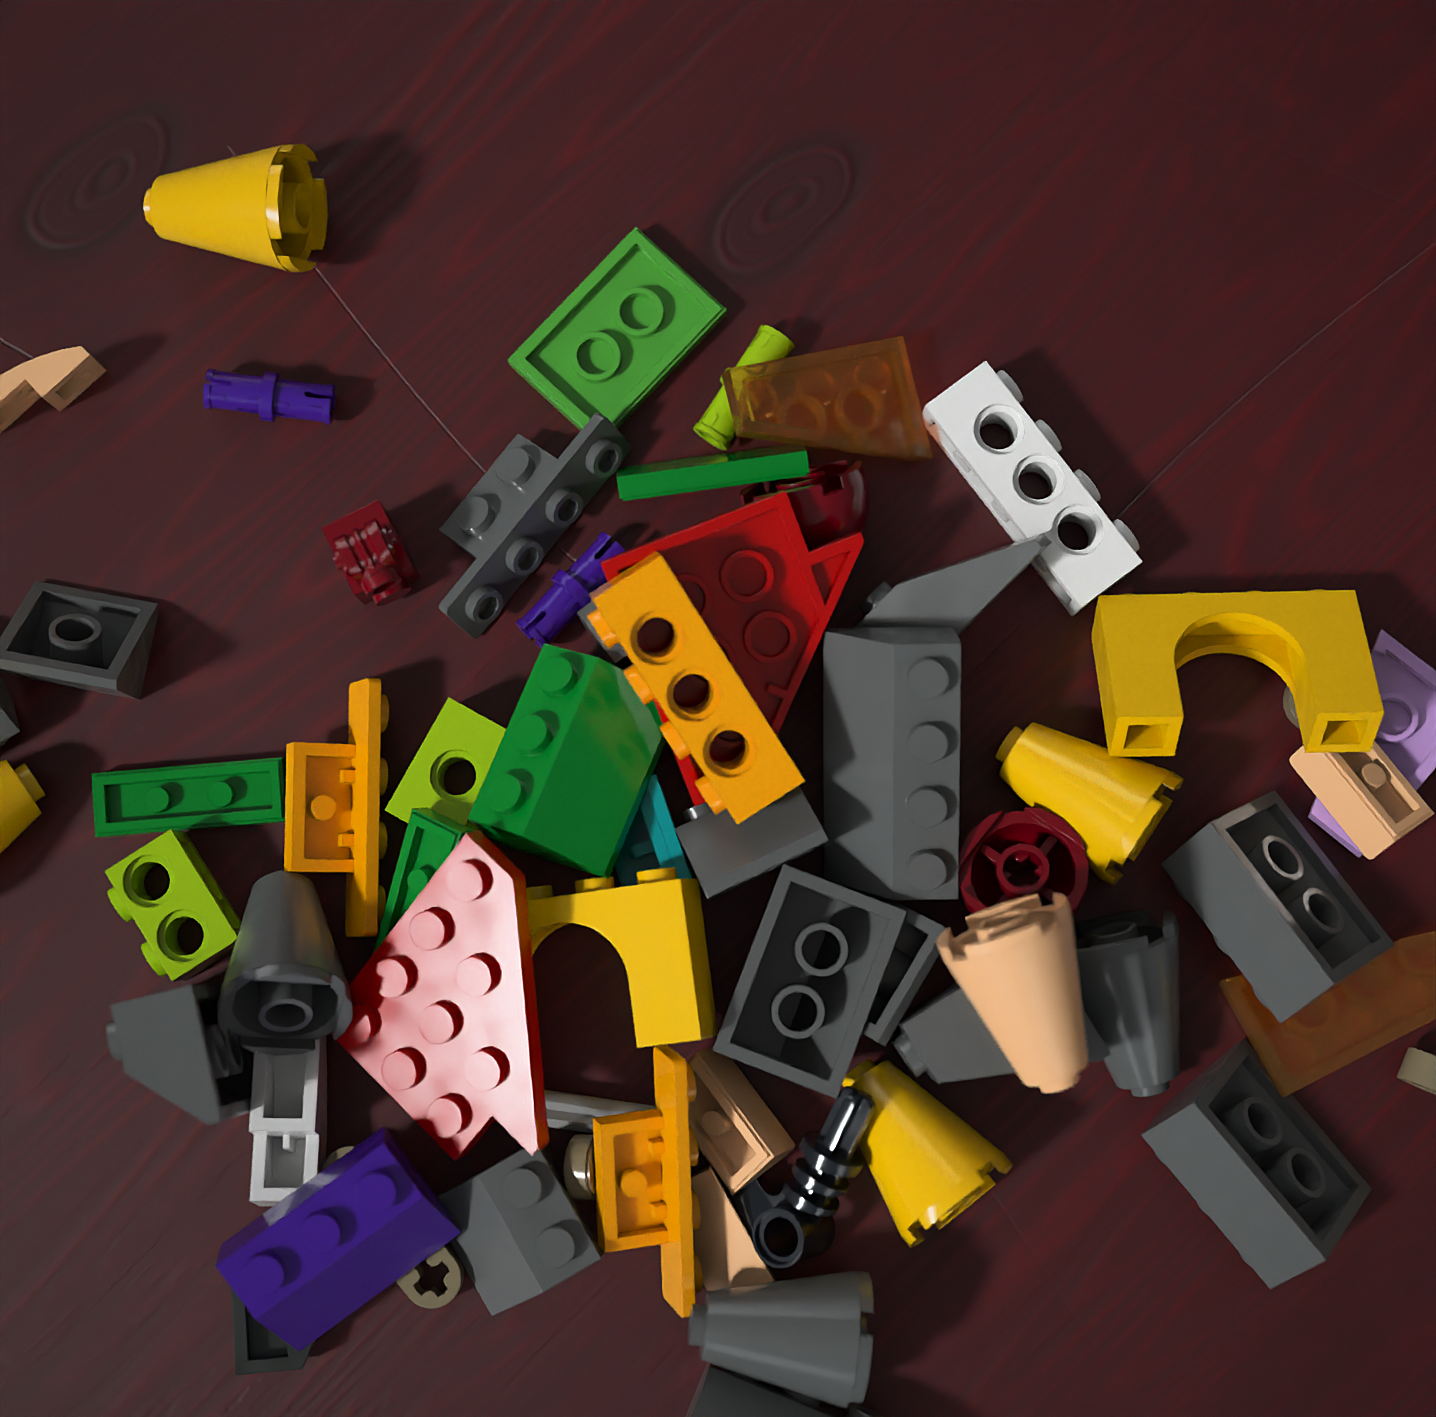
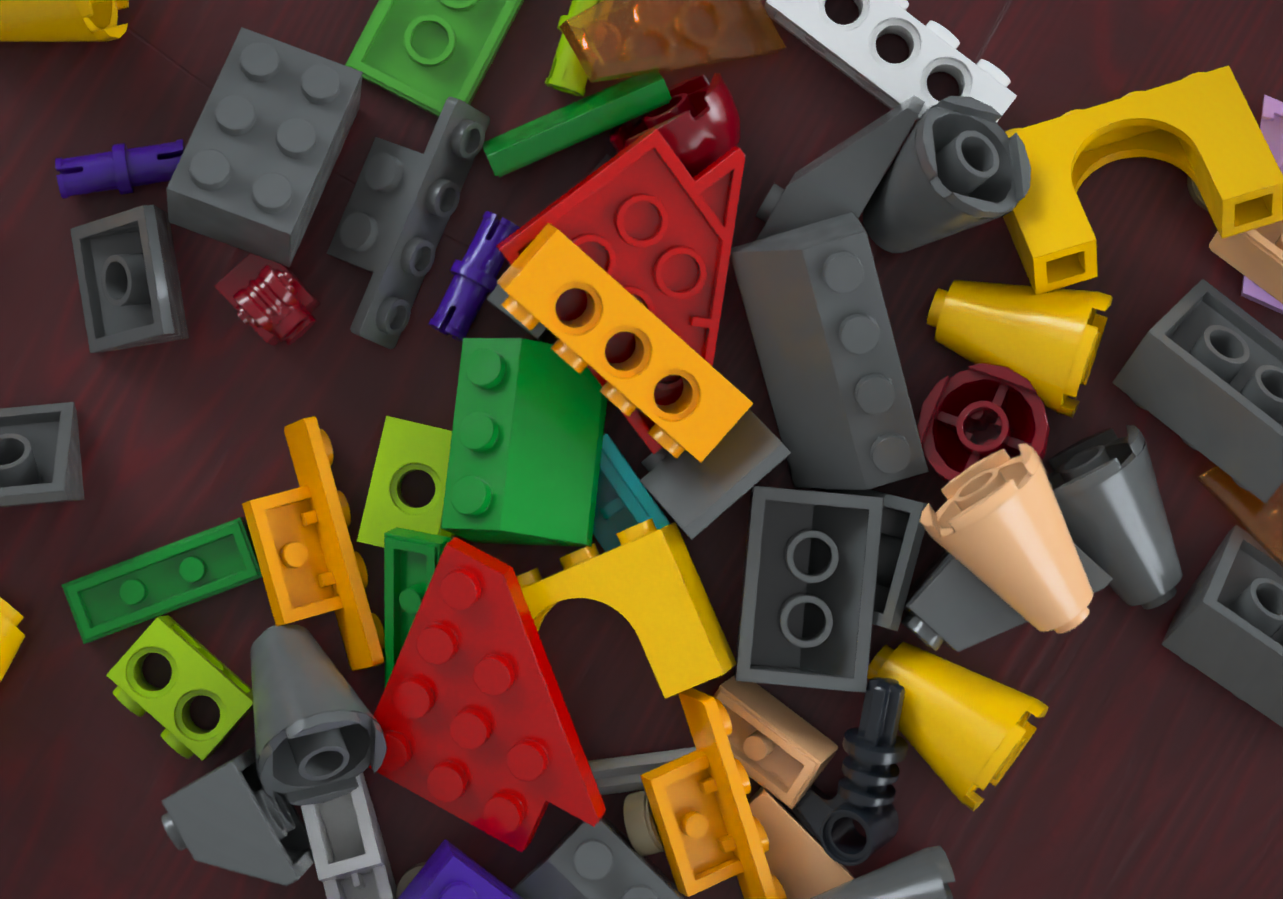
camera: 20 degrees left, 5 degrees up
none -> dark grey slope [70,205,189,354]
none -> dark grey brick [167,27,363,267]
none -> dark grey cone [863,96,1031,254]

